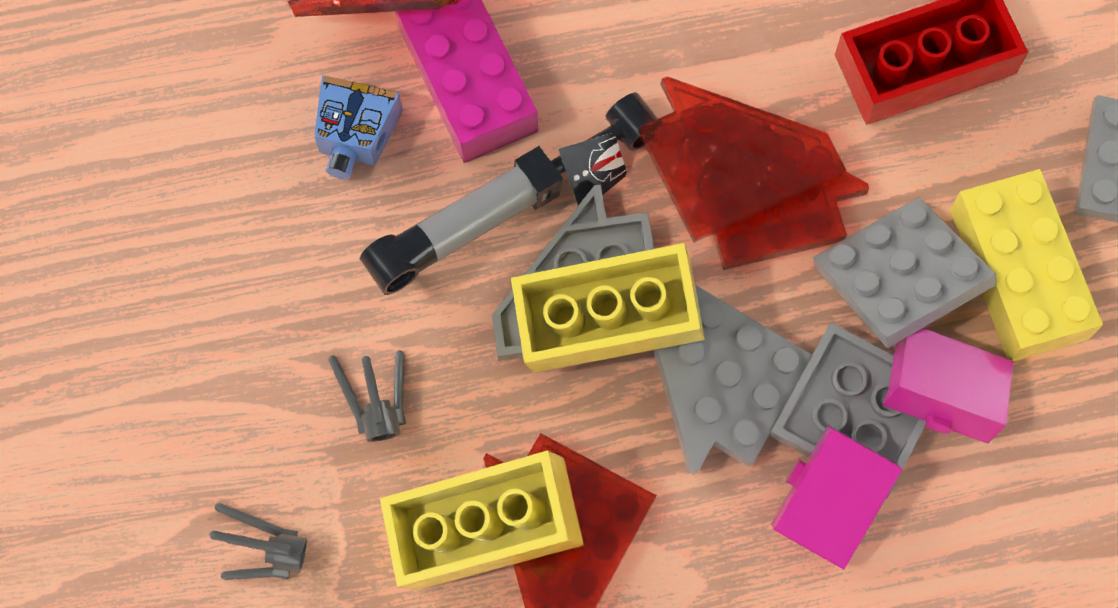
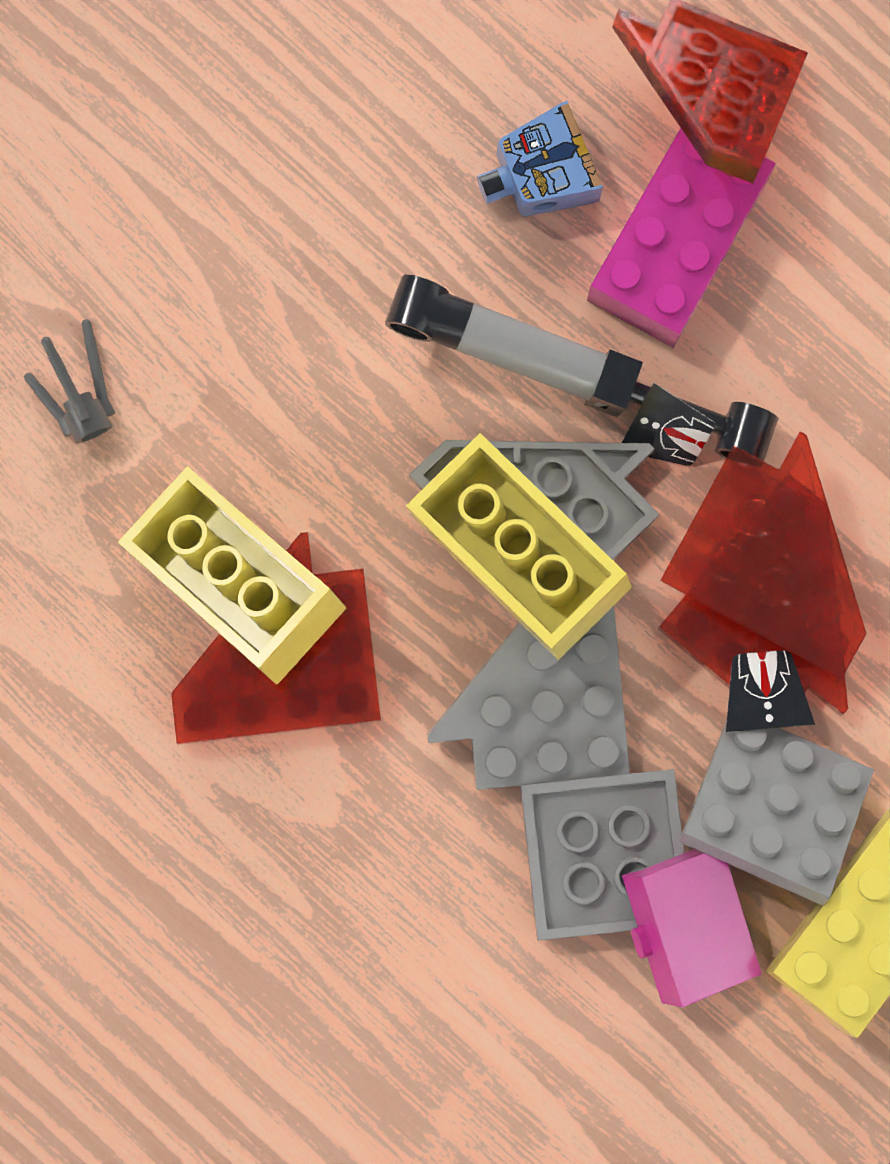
camera: 50 degrees right, 10 degrees up
dark grey plant [328,350,406,442] -> none
dark pink container [771,425,903,570] -> none
none -> black sticker [726,650,815,732]

